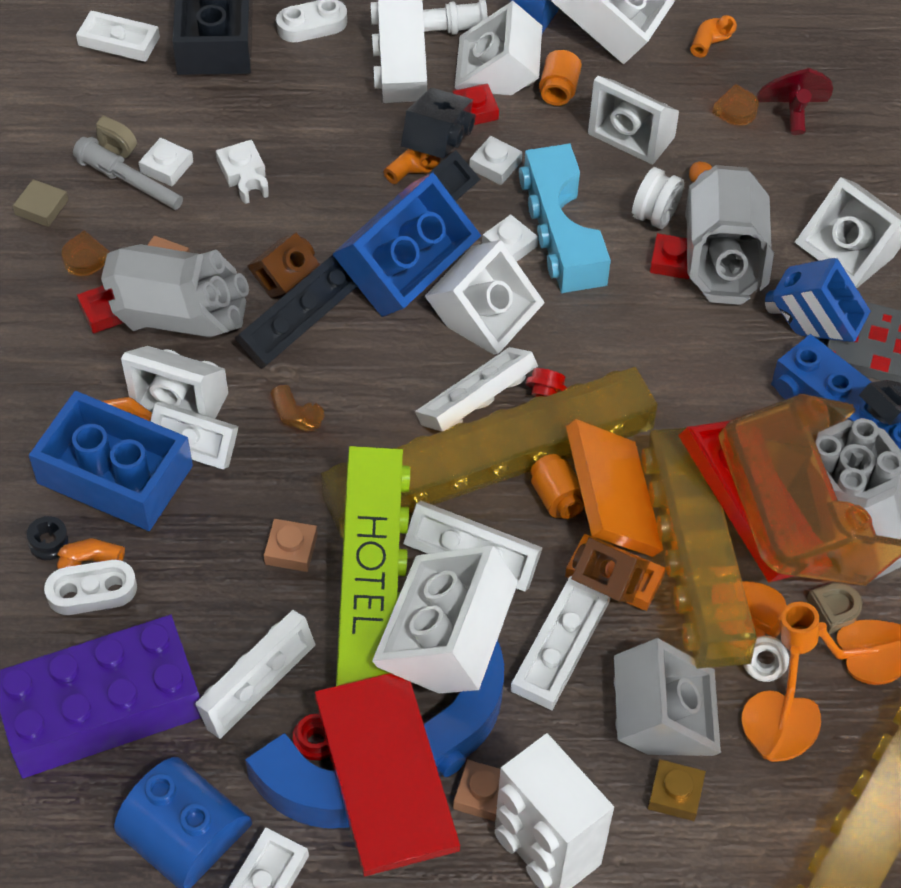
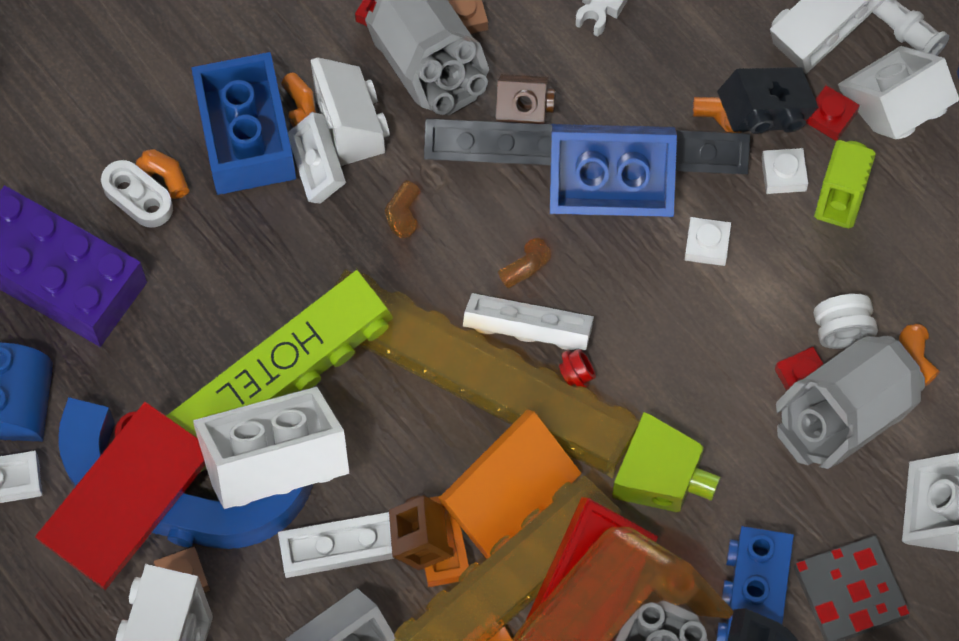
camera: 55 degrees right, 10 degrees up
black bush [27,516,68,561] -> none
white plate [195,610,315,739] -> none
nougat plate [264,519,318,572] -> none
white plate [403,501,543,592] -> none
white slope [425,240,545,355] -> none
medium azure arch [519,143,611,293] -> none
orange brick [530,454,584,519] -> none
orange brick [539,50,582,106] -> none
white slope [588,76,679,165] -> none
blue torso [765,258,871,342] -> none
none -> clear orange arm [498,238,551,289]
none -> lime torso [612,412,721,512]
none -> lime brick [814,140,876,229]

